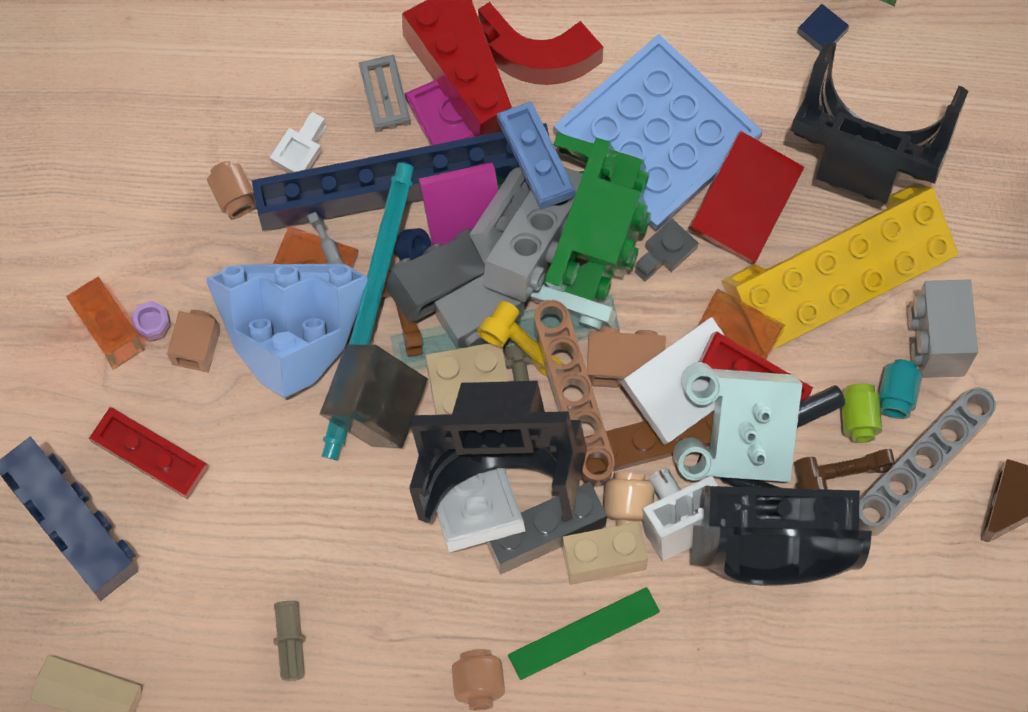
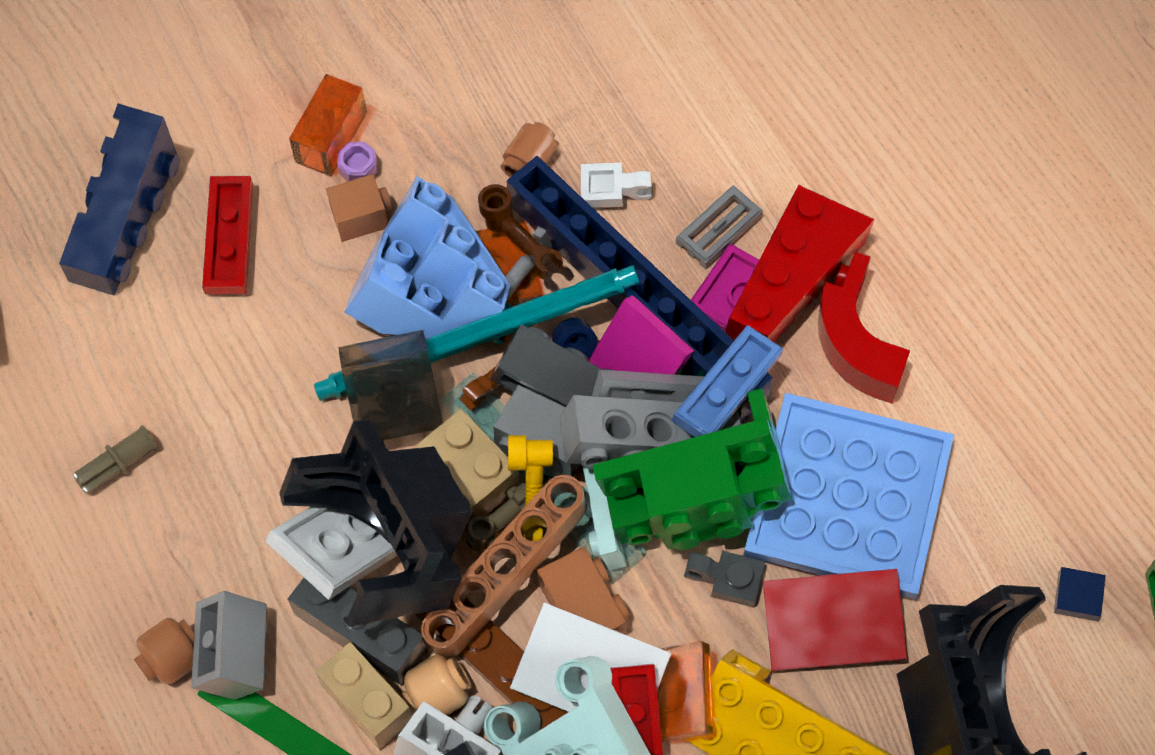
camera: 60 degrees right, 5 degrees down
none -> light grey brick [191,591,267,700]
none -> reddish brown brick [478,184,563,281]

